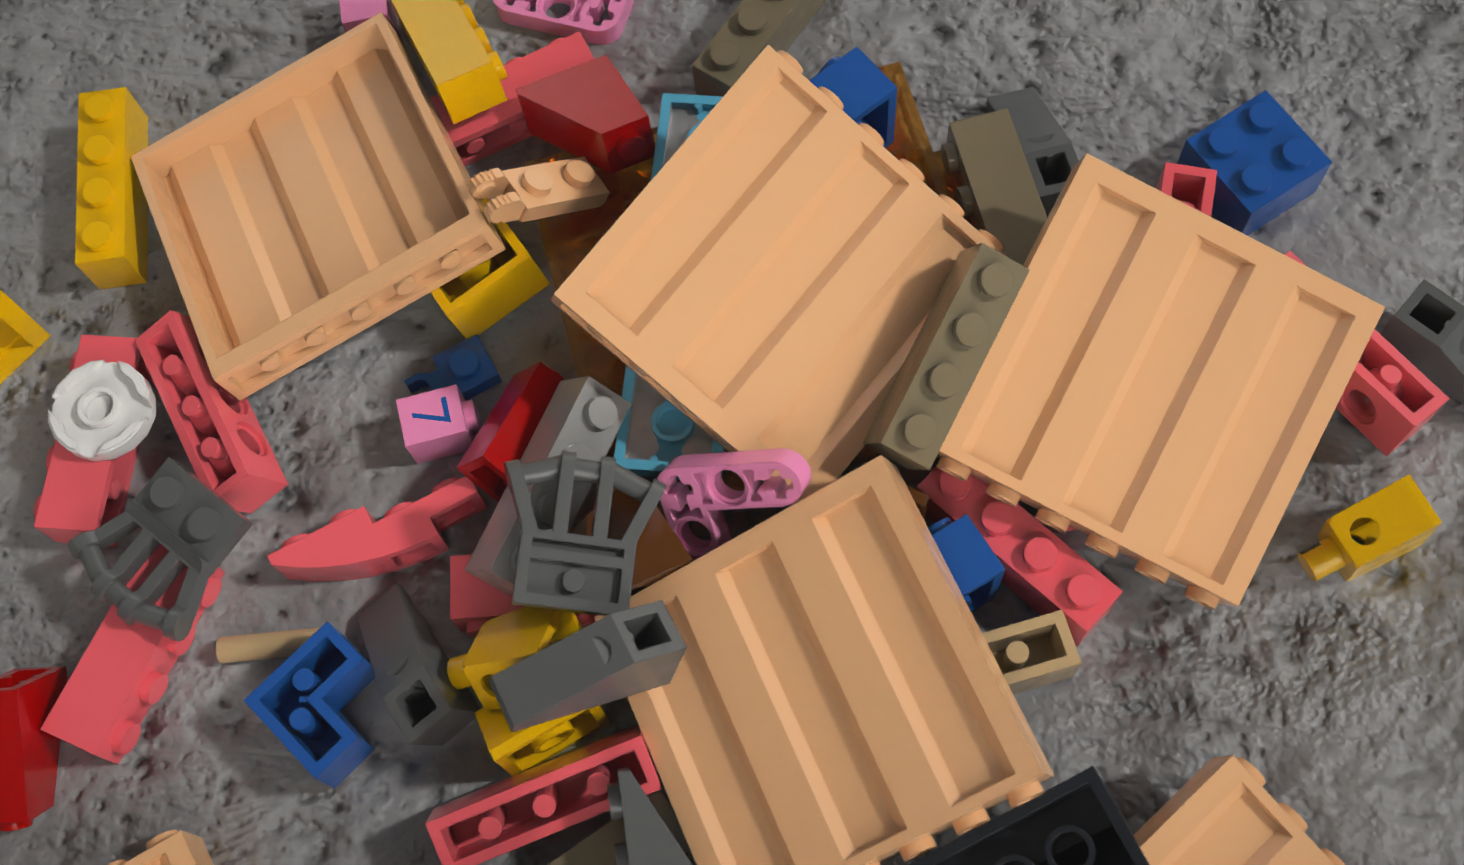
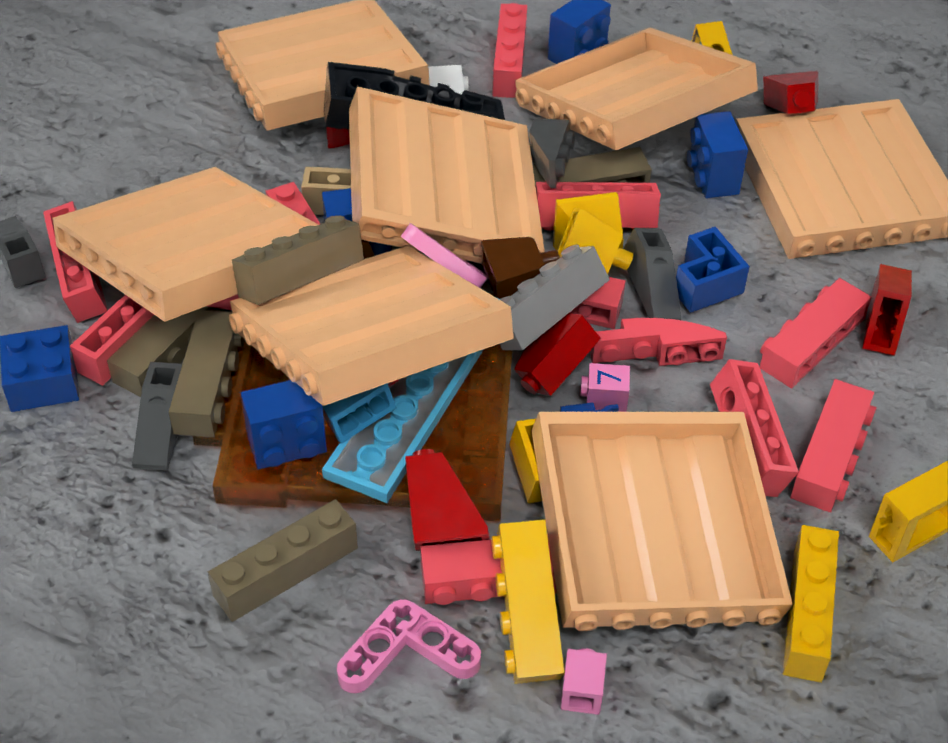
camera: 170 degrees left, 20 degrees down
white tile [48,360,156,462] -> none
dark grey plate [68,457,253,641] -> none
tan piece [216,627,320,663] -> none
light nougat hinge [467,156,610,224] -> none
dark grey slope [490,600,687,732] -> none
dark grey plate [504,450,667,616] -> none
yellow torso [1297,474,1442,582] -> none

